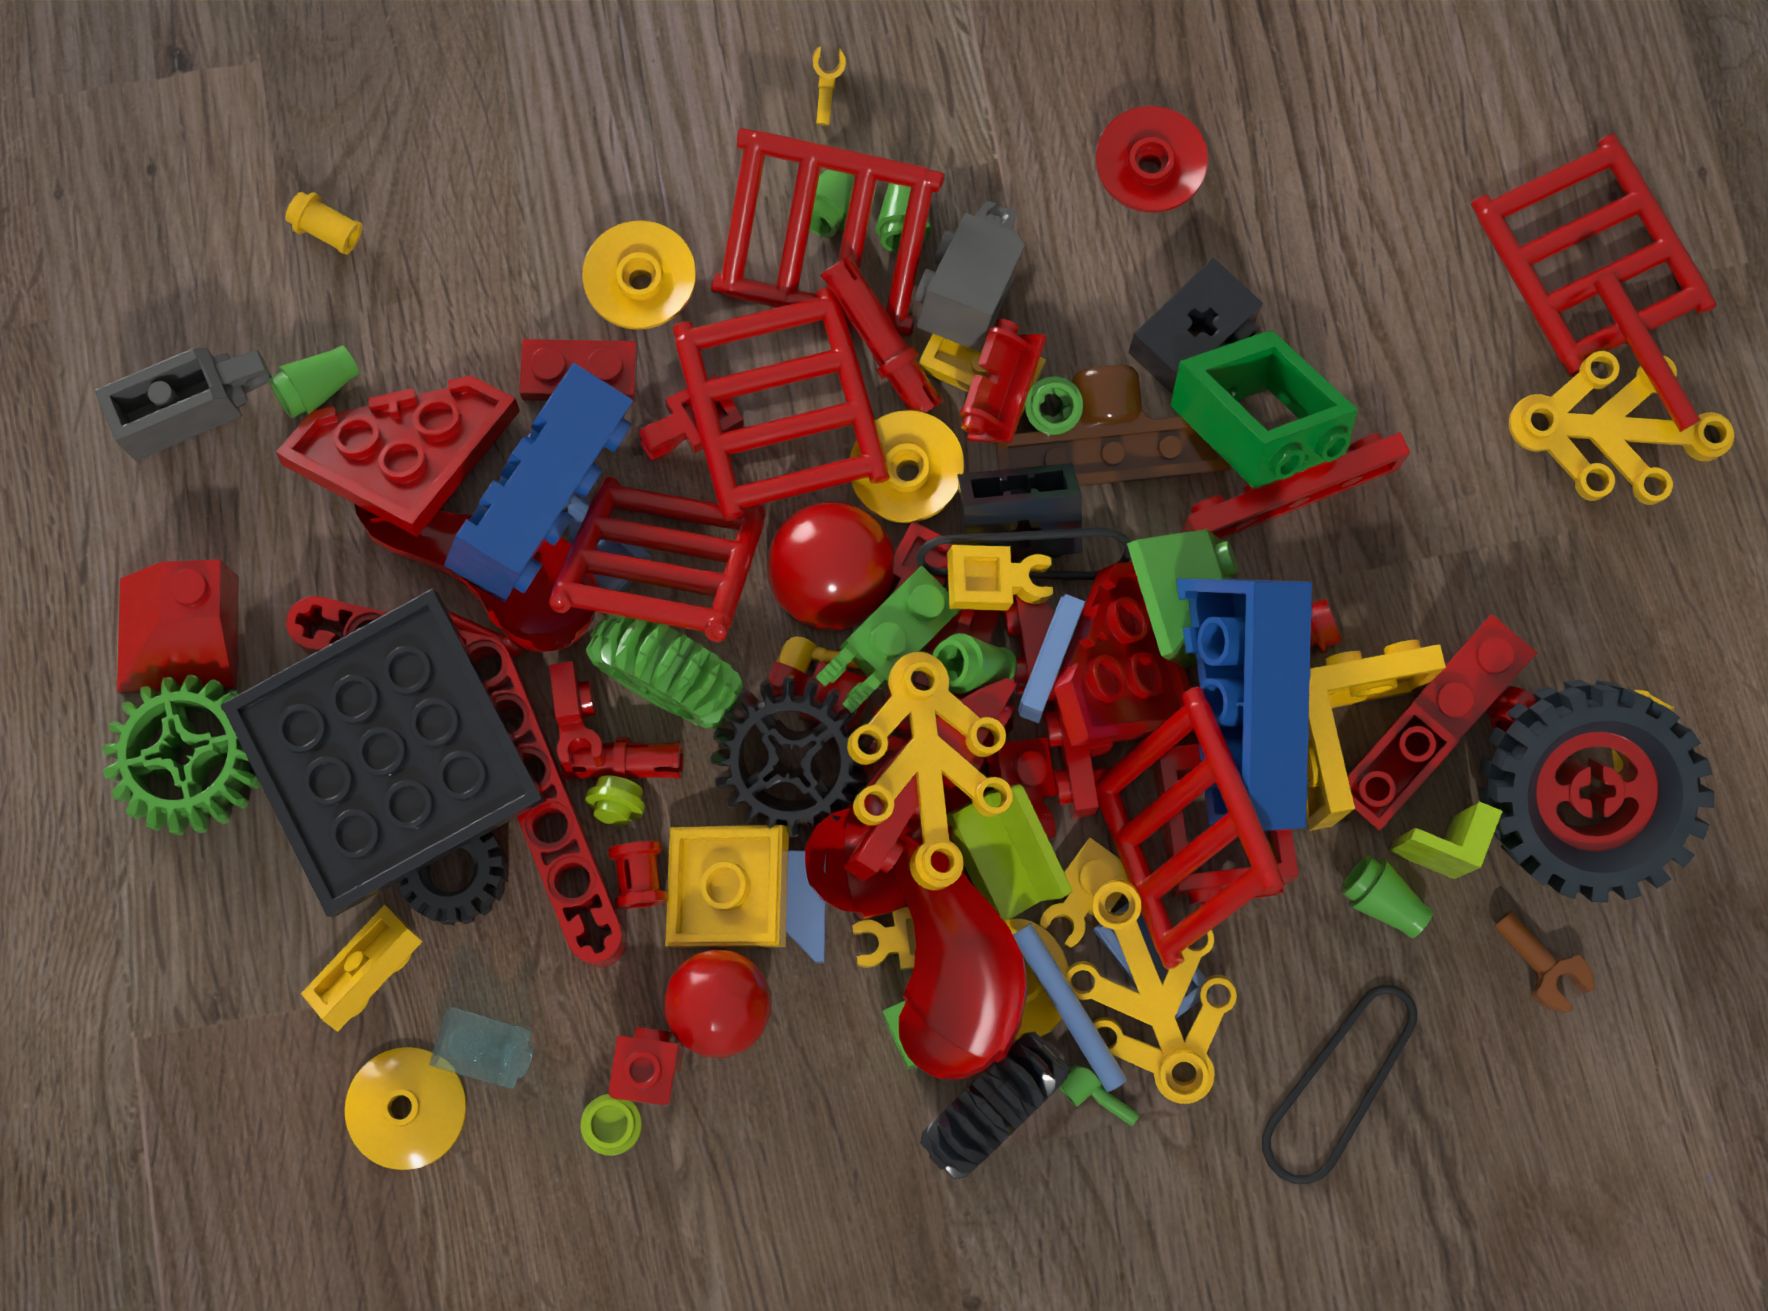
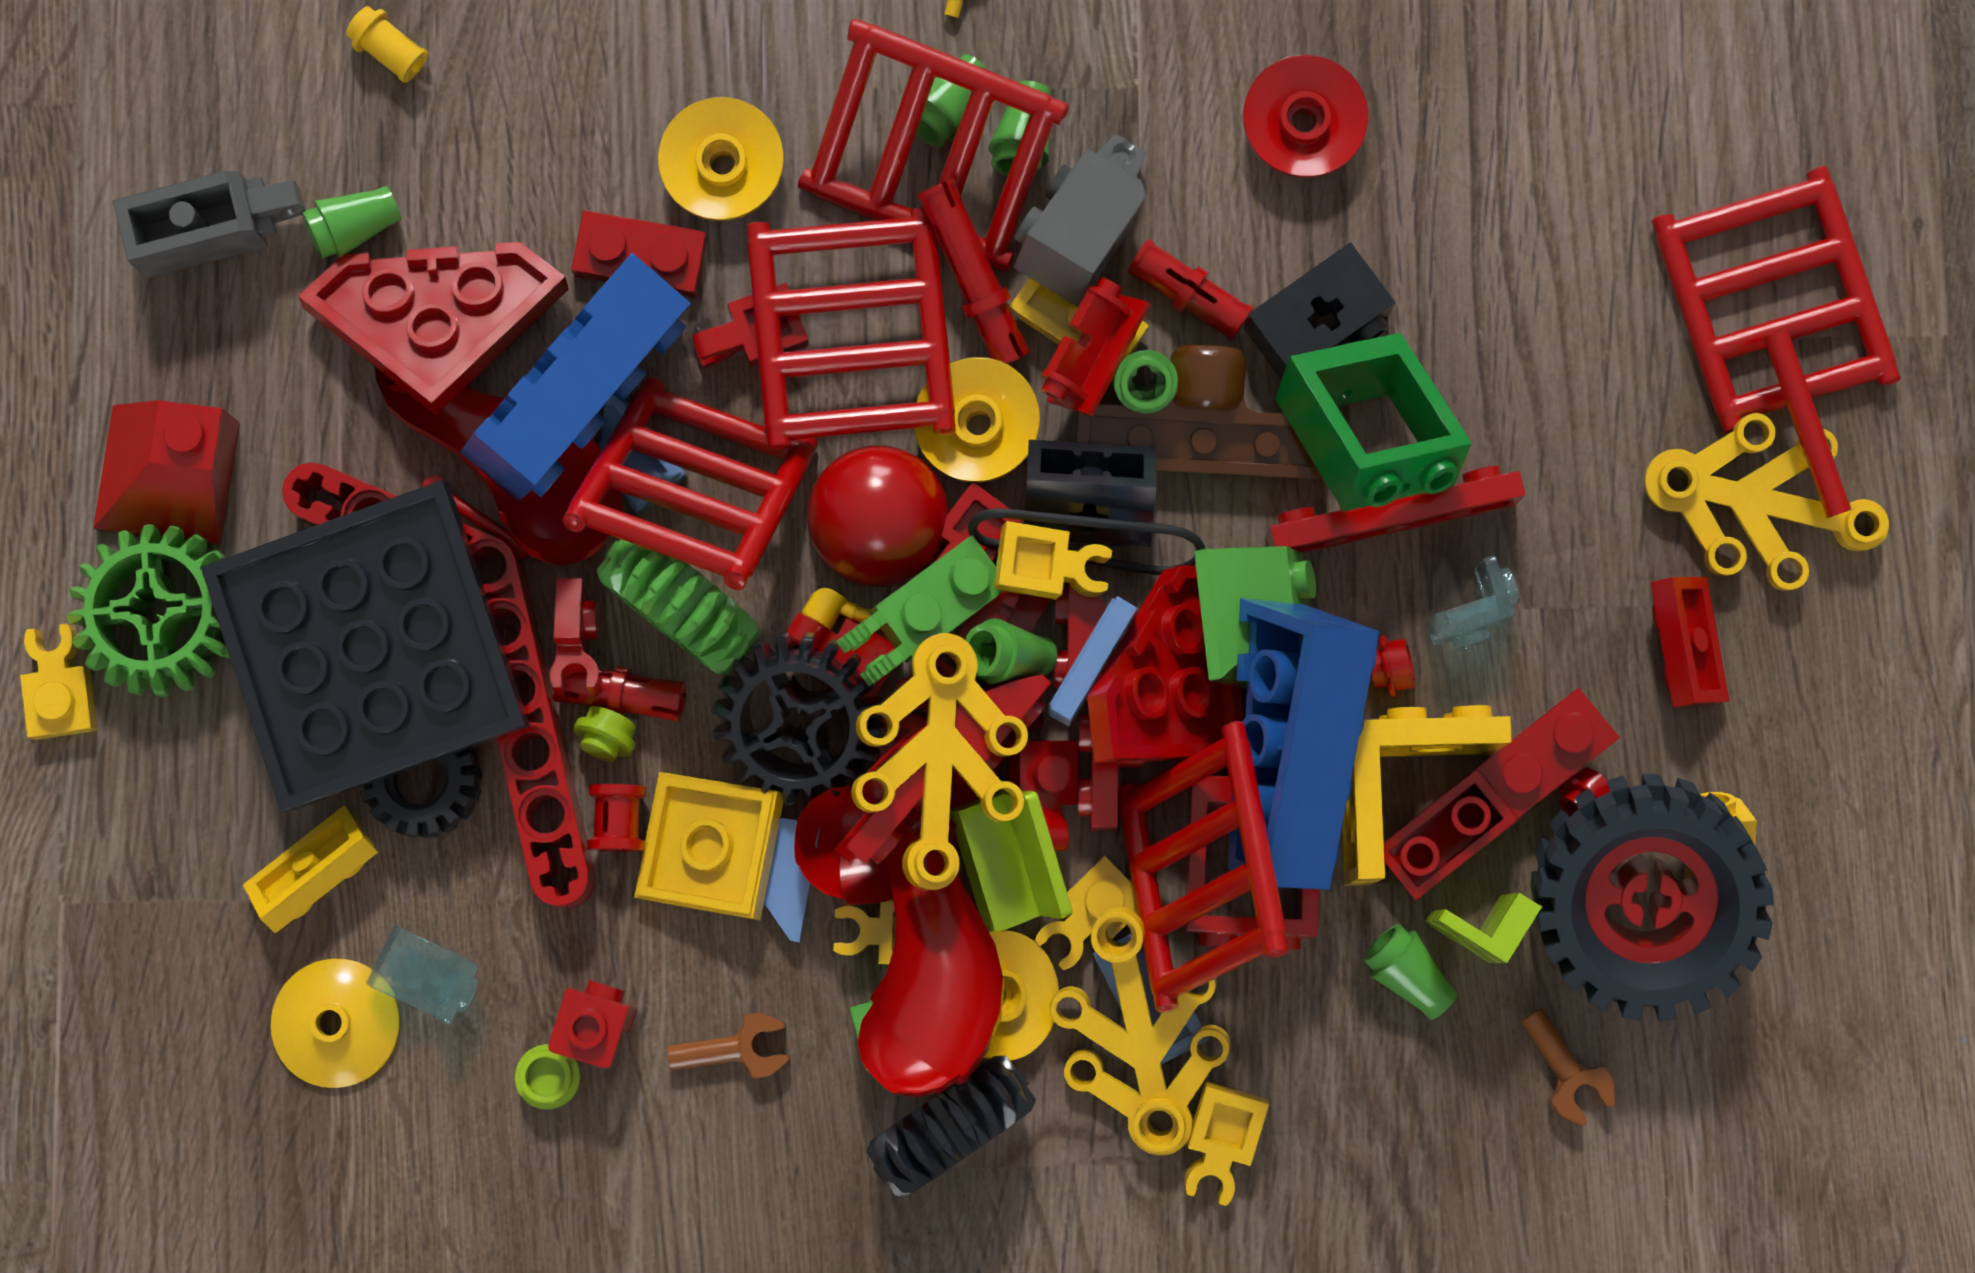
camera: 10 degrees right, 5 degrees up
red piece [664,950,772,1058] -> none
medium blue bar [1013,923,1128,1092] -> none
bright green hand [1059,1065,1140,1126] -> none
black piece [1262,985,1417,1184] -> none
none -> yellow plate [20,623,98,740]
none -> dark orange bar [667,1013,790,1079]
none -> red pin [1127,239,1254,342]
none -> yellow plate [1184,1081,1269,1206]
none -> clear light blue bracket [1426,555,1520,651]
none -> red plate [1650,577,1730,708]

